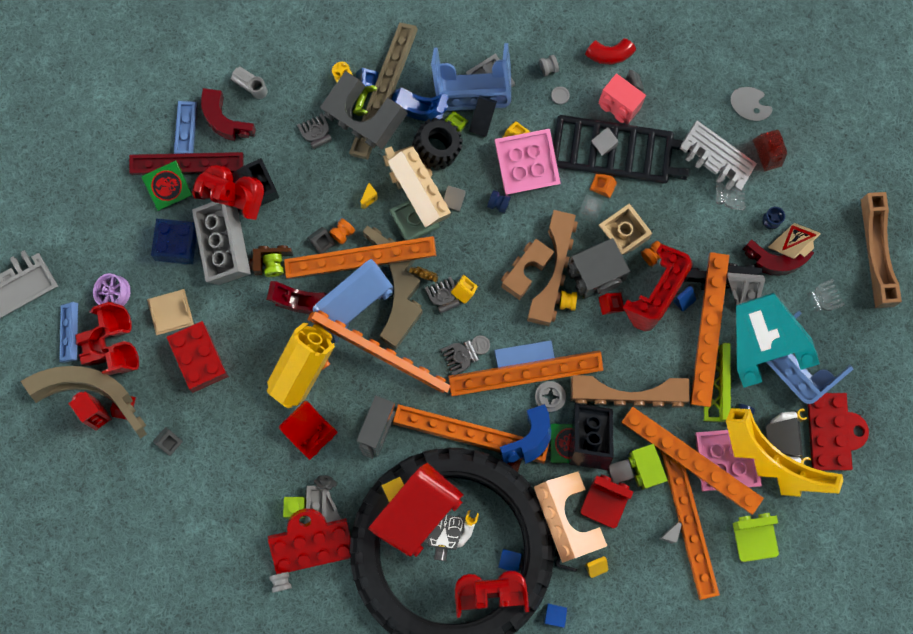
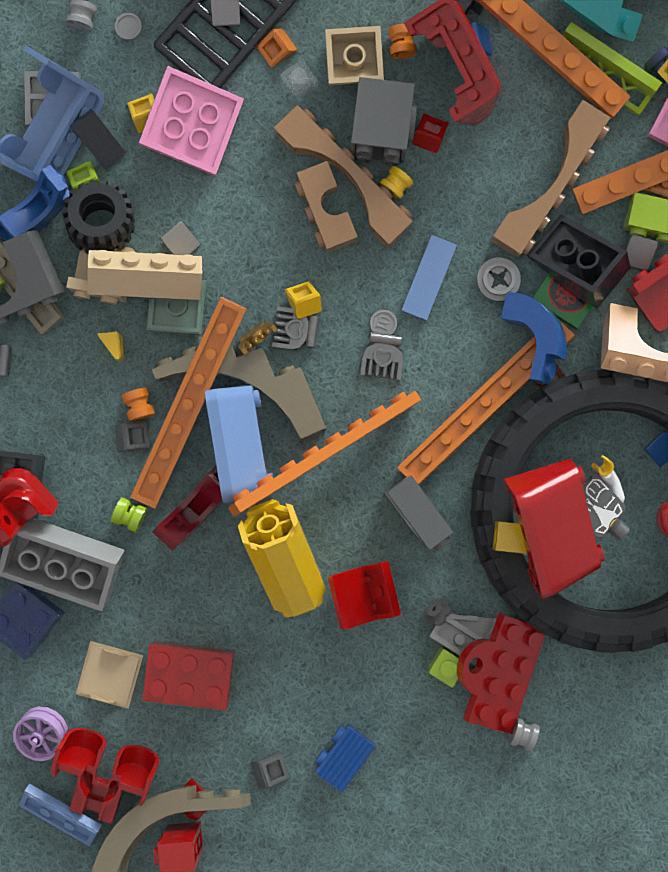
camera: 50 degrees left, 10 degrees up
reddish brown bracket [249,245,293,276] -> none
orange plate [448,350,603,396] -> none
dark blue wheel [487,190,511,214] -> none
none -> blue brick [314,724,375,792]

